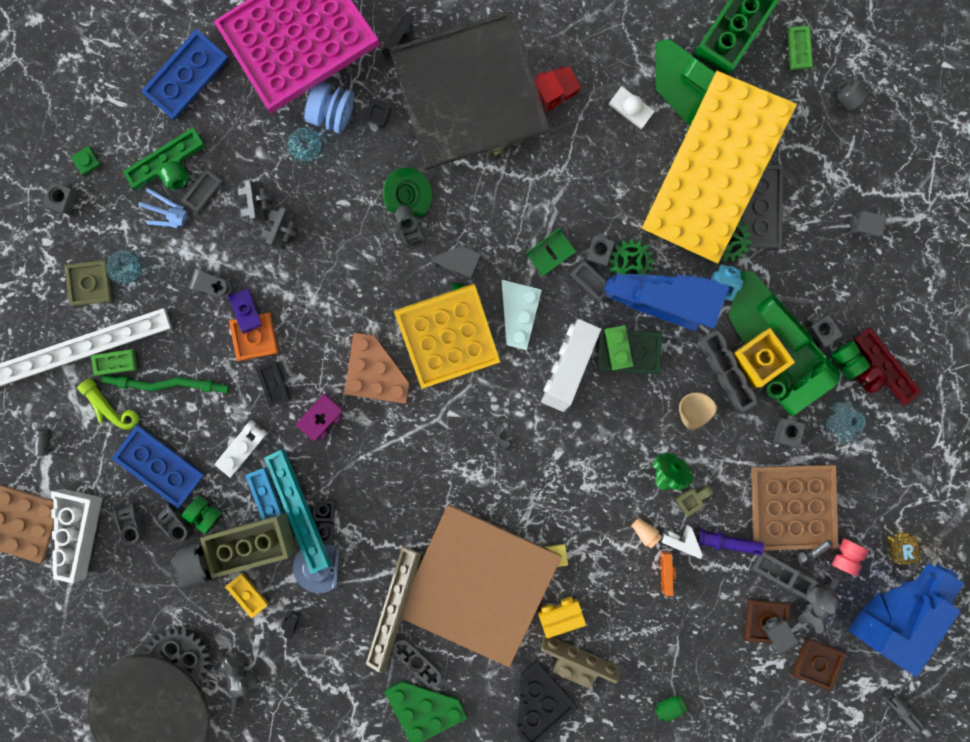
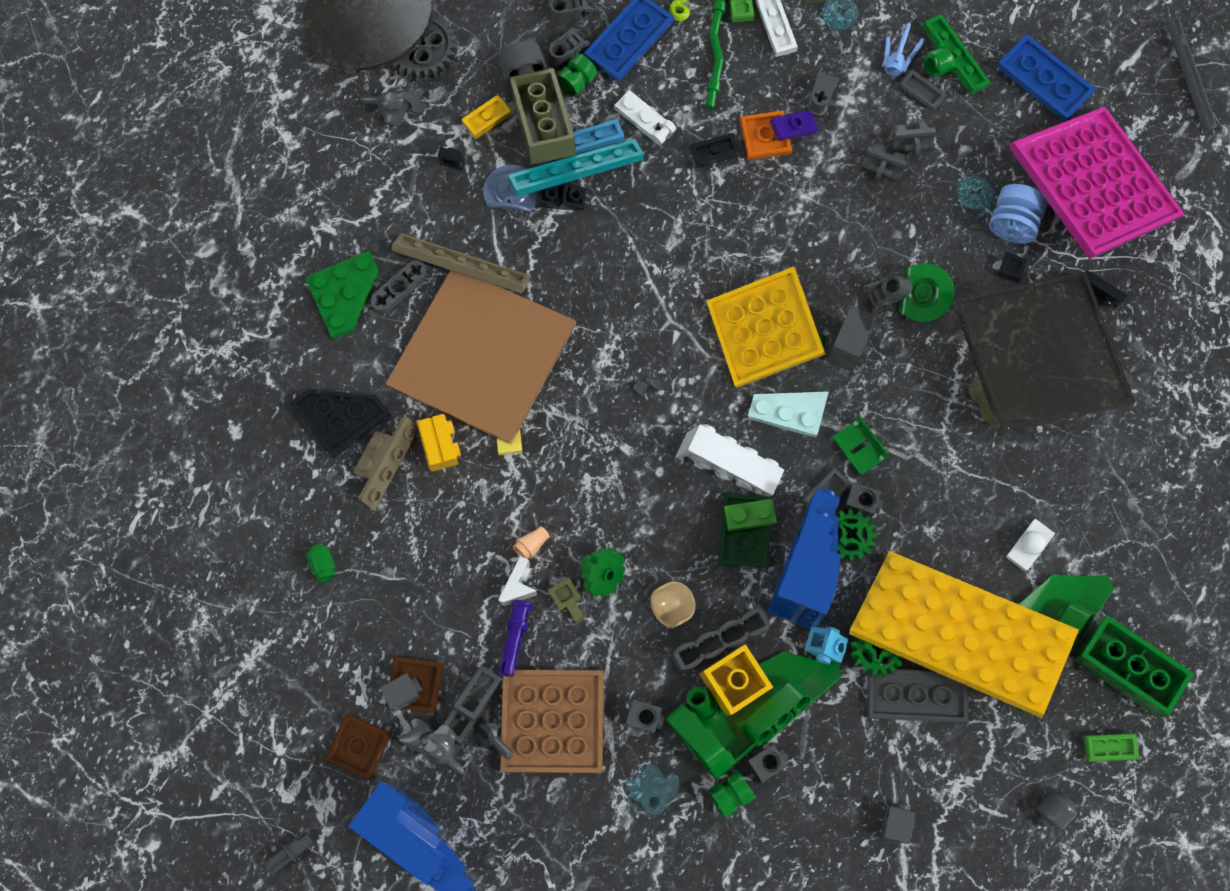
camera: 85 degrees right, 15 degrees down
magenta brick [295,393,345,442] -> none
nougat plate [344,333,410,404] -> none
red brick [531,66,582,113] -> none
orange plate [660,550,676,596] -> none
coral wheel [832,539,869,577] -> none
dark red plate [852,327,922,405] -> none
clear yellow brick [888,531,920,565] -> none

